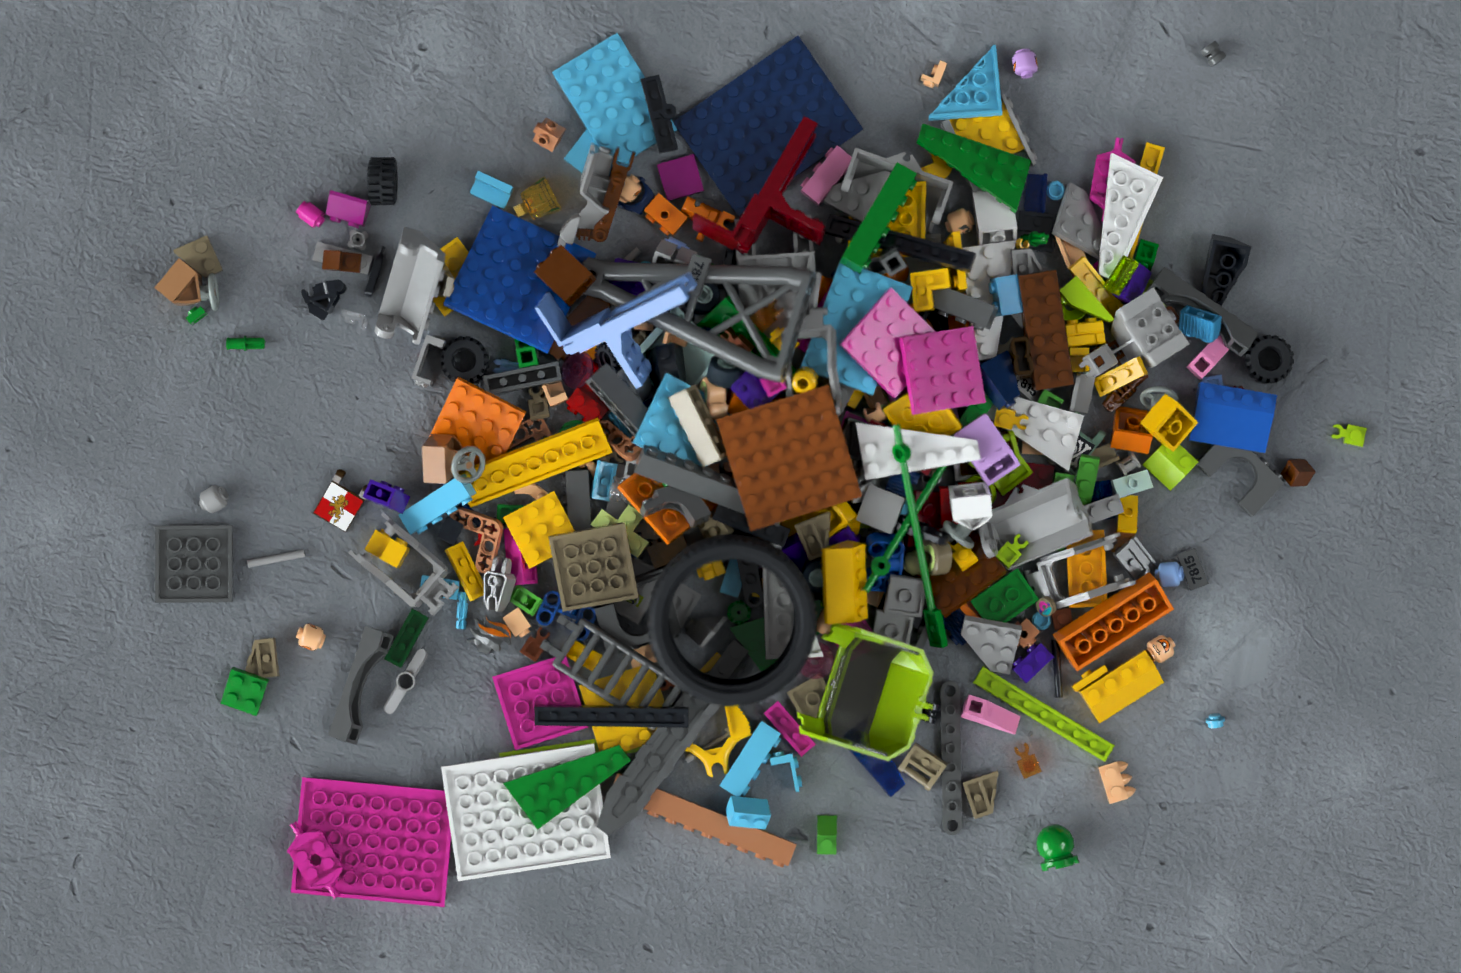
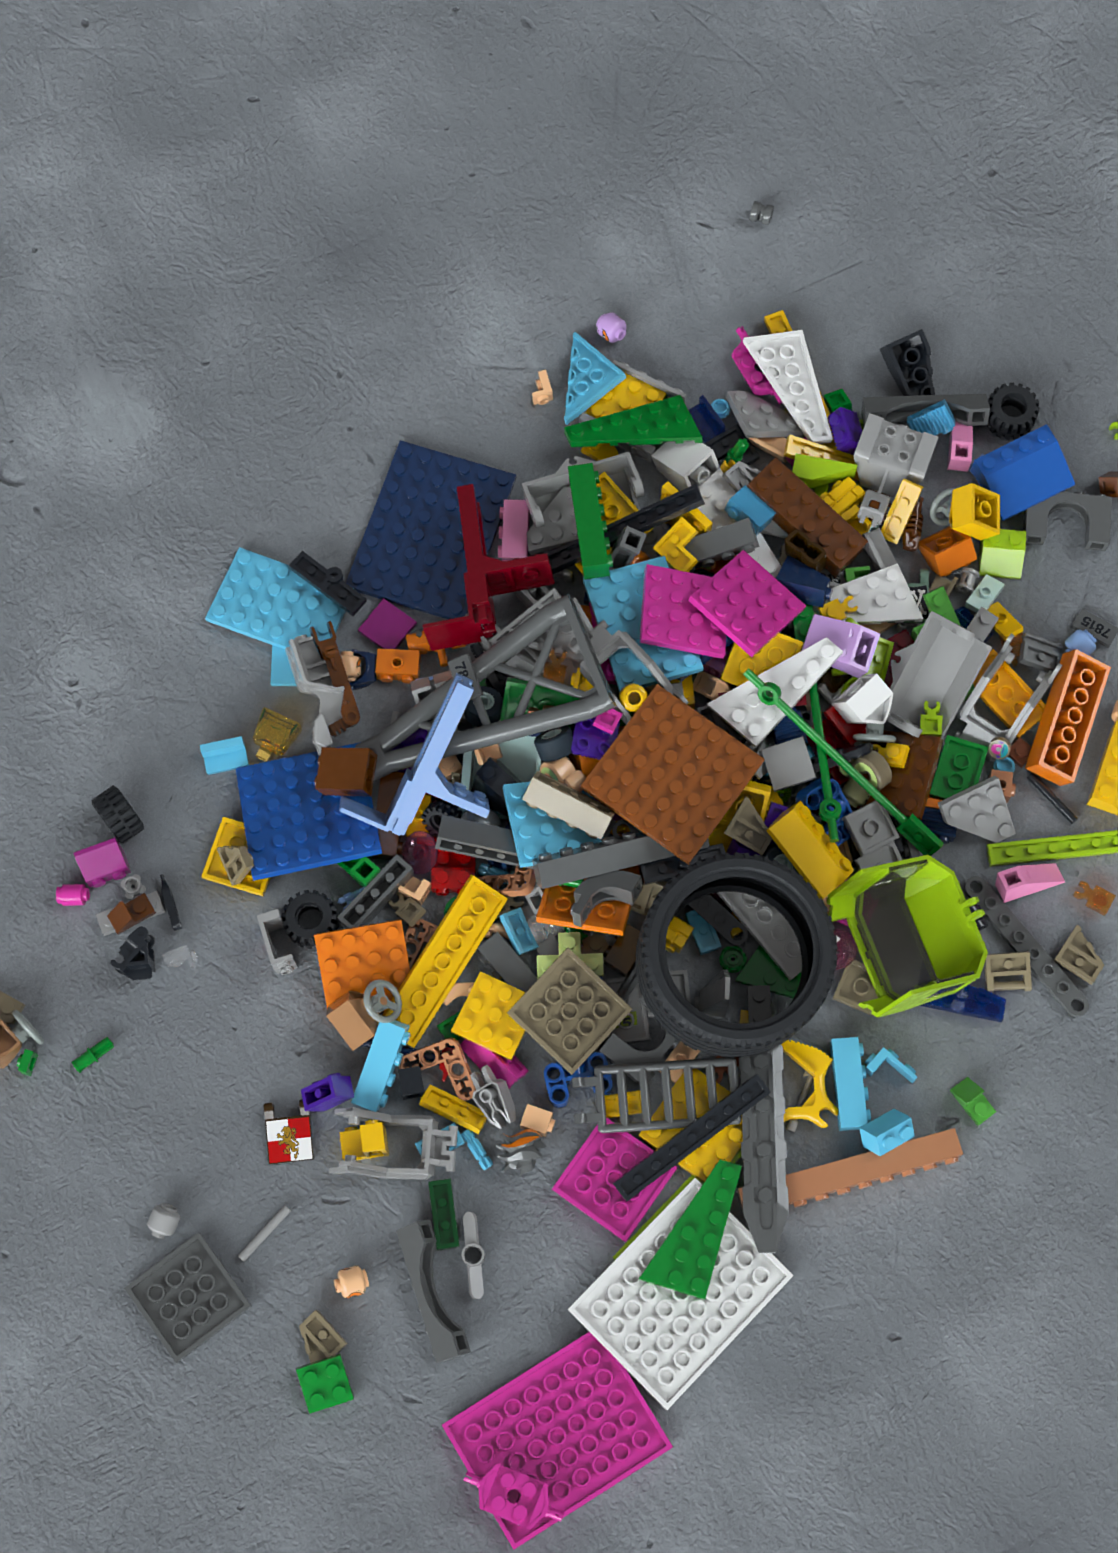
camera: 30 degrees left, 15 degrees down
light grey piece [375,227,445,345] -> none
bright green slope [510,585,543,616] -> none
copper plate [520,627,550,662] -> none
nougat brick [533,118,566,152] -> none
dark pink plate [764,701,816,757] -> none
light nougat head [945,208,975,235] -> none
dark purple brick [1012,643,1054,683] -> none
yellow plate [1071,665,1108,692] -> none
clear neon green tile [1103,255,1139,296] -> none

